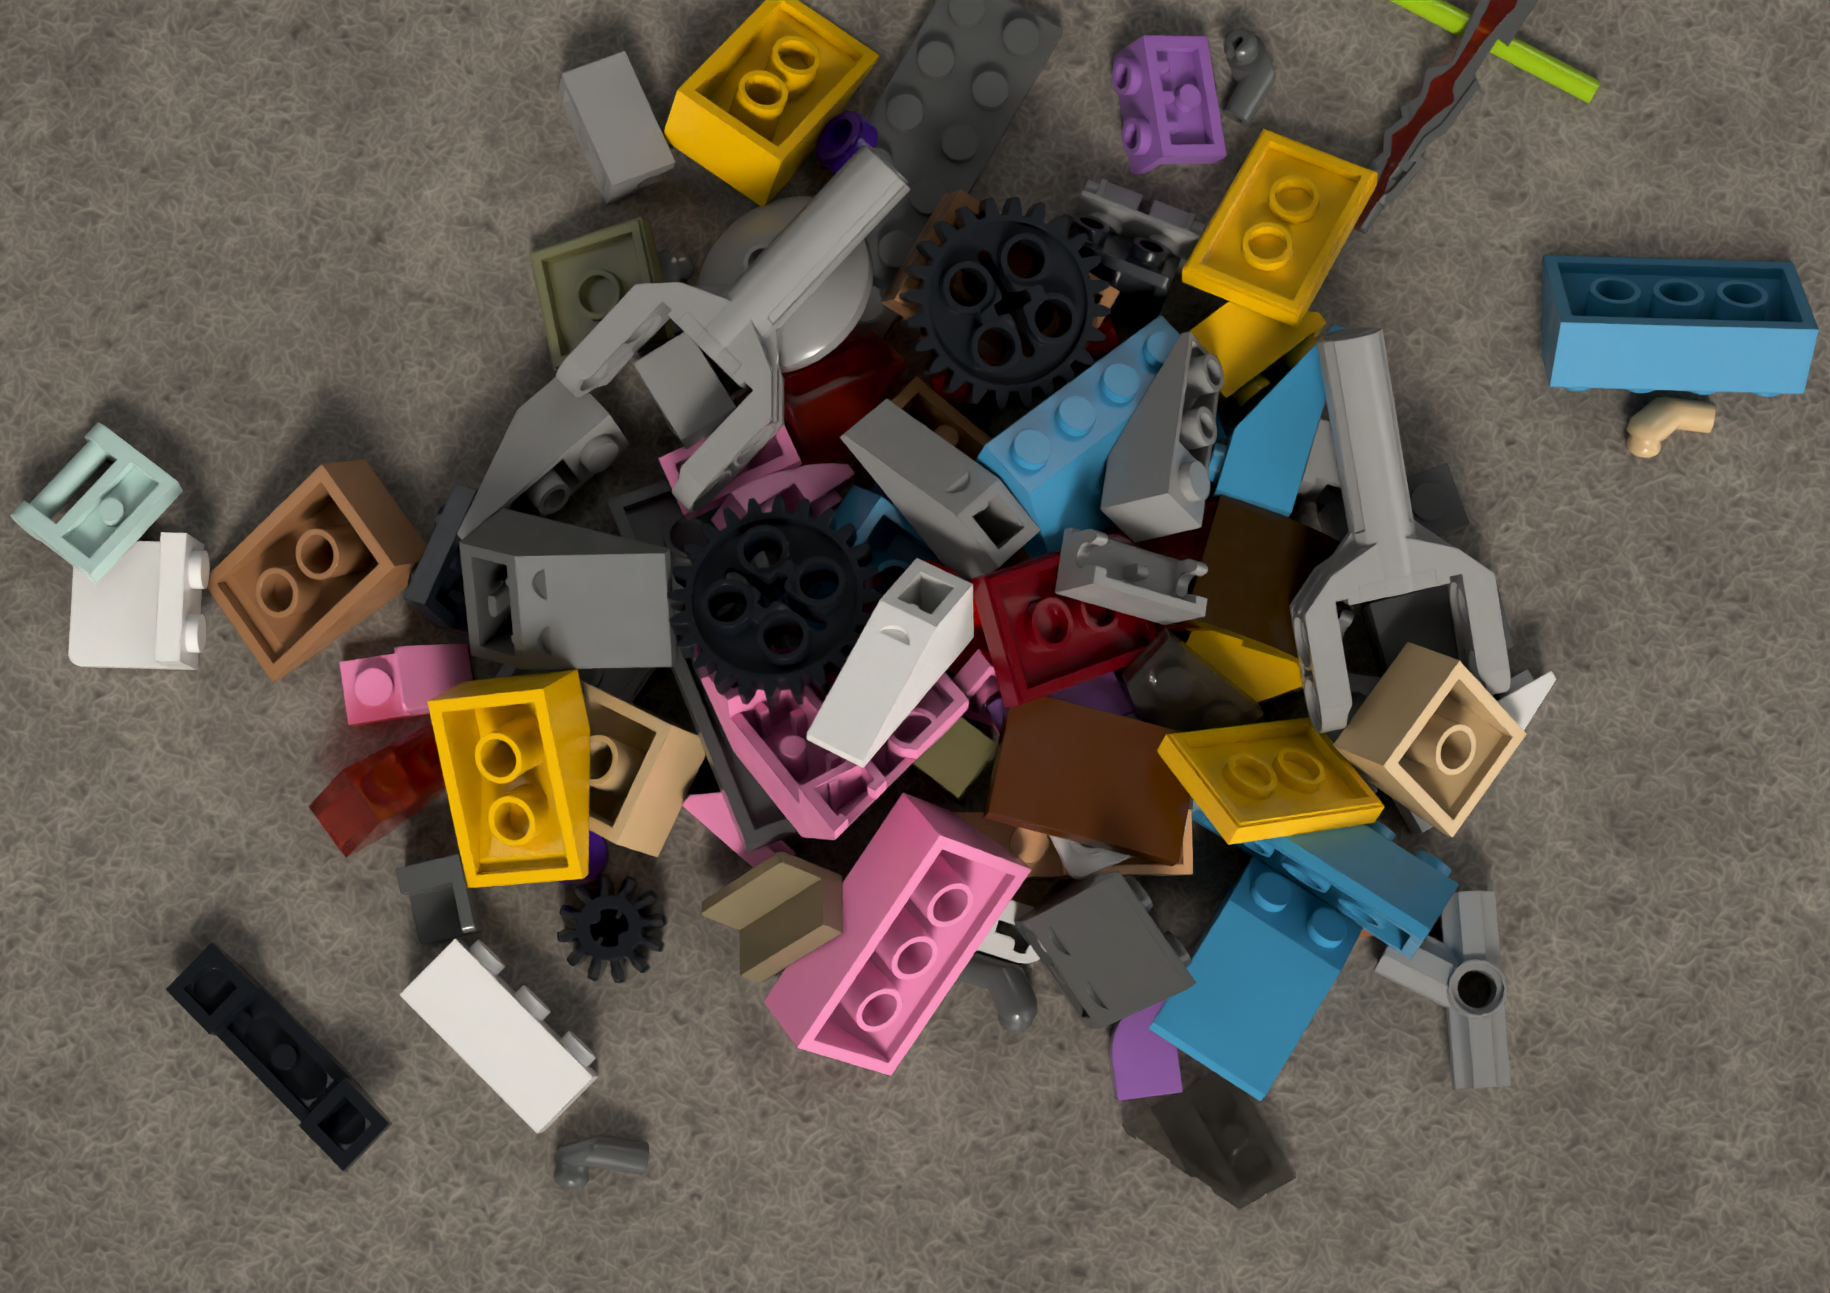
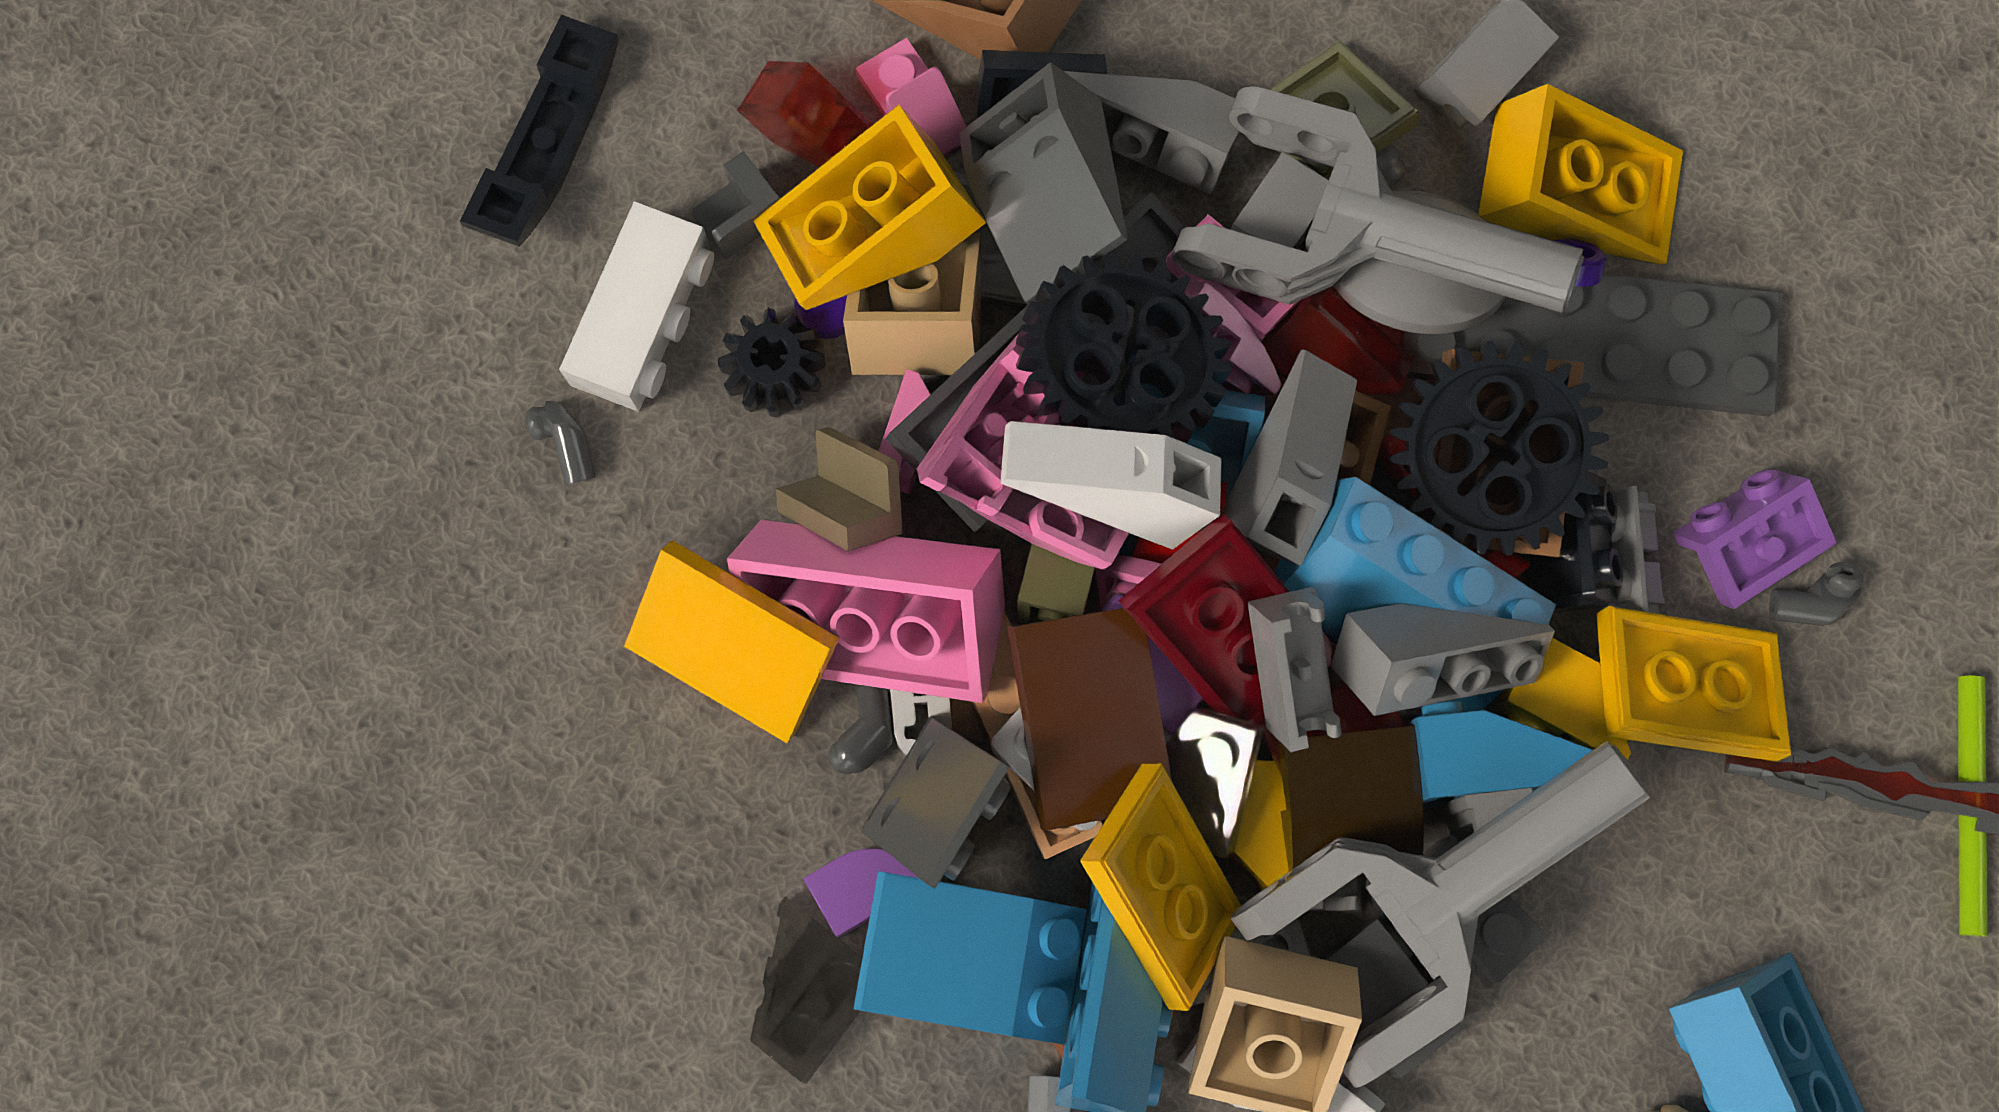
camera: 65 degrees right, 5 degrees down
none -> yellow tile [624,540,839,743]

